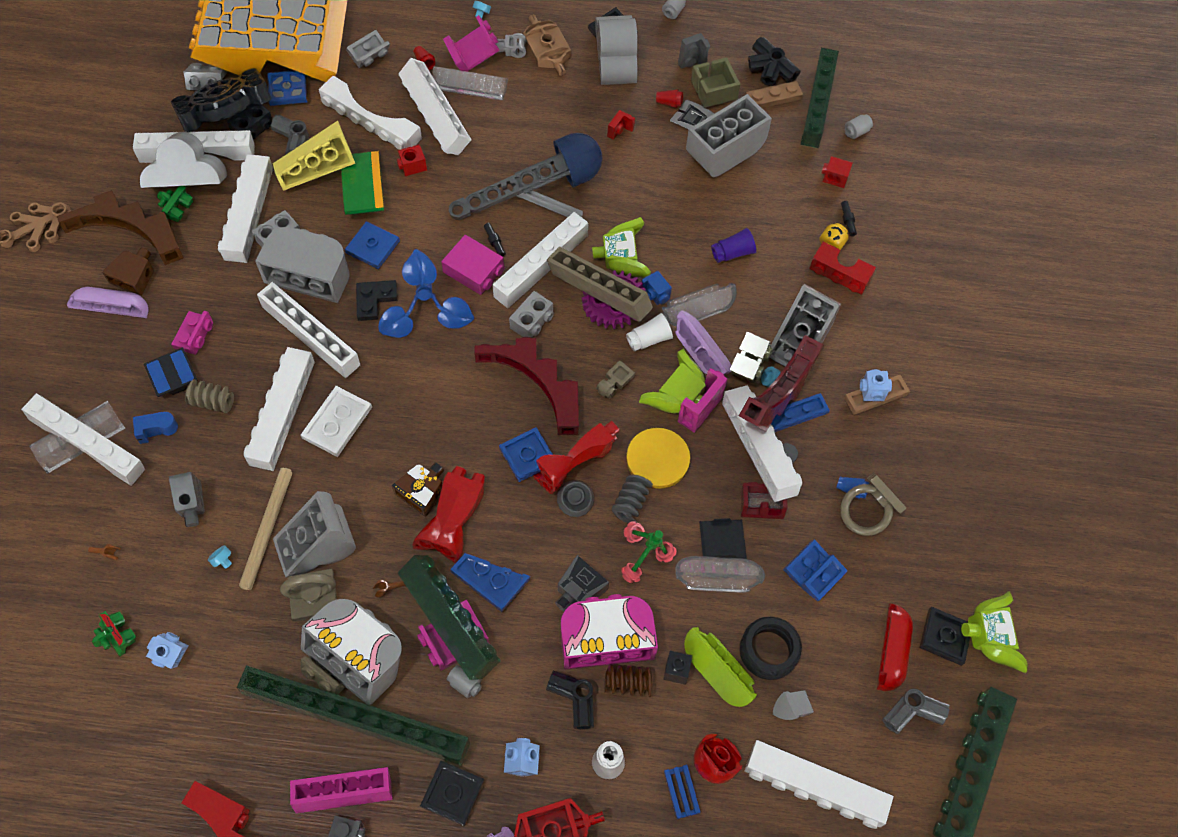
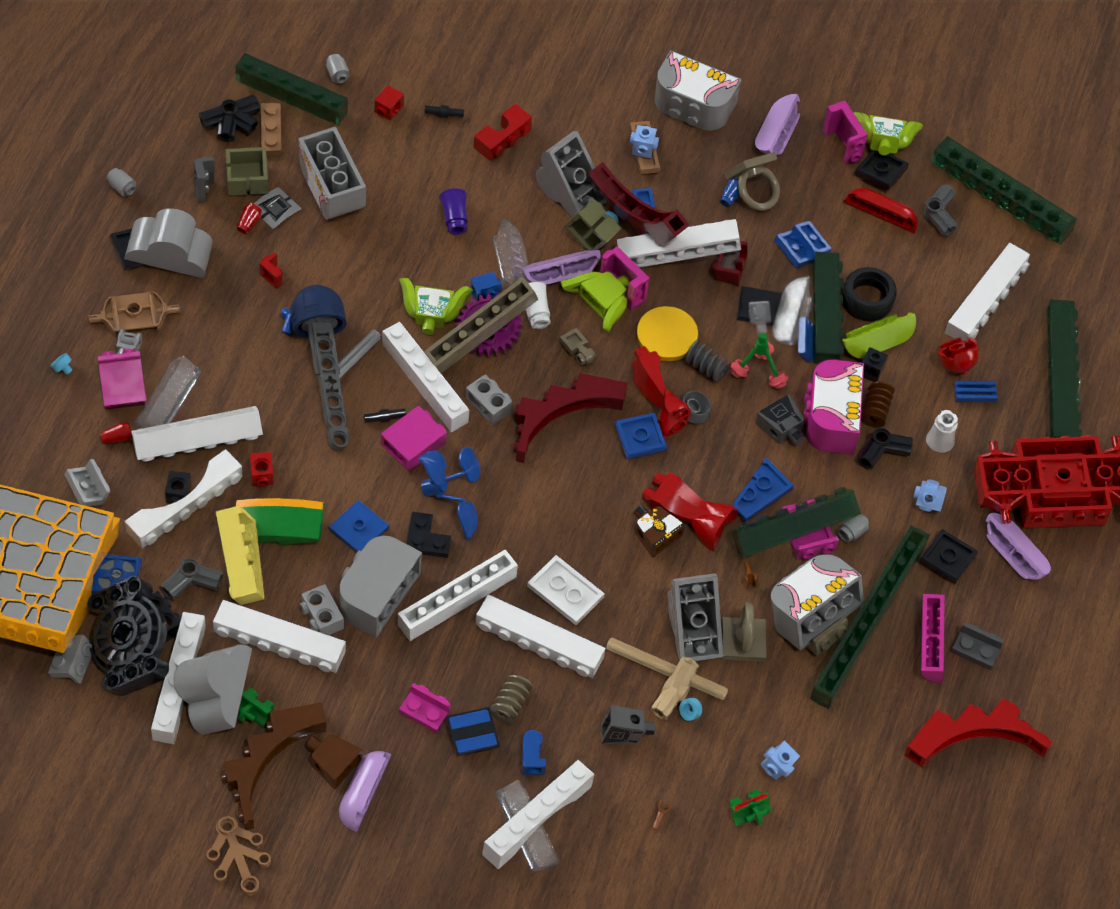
camera: 80 degrees left, 5 degrees down
light grey tile [773,690,814,720] -> none
yellow head [819,223,849,250] -> none
none -> black brick [165,471,191,504]
none -> tan piece [651,656,699,720]
none -> light grey brick [654,50,741,131]
none -> clear plate [748,301,771,337]
none -> lavender brick [755,94,800,155]
none -> blue tile [798,317,815,363]
none -> clear green brick [813,252,844,364]
none -> dark pink panel [823,100,867,164]

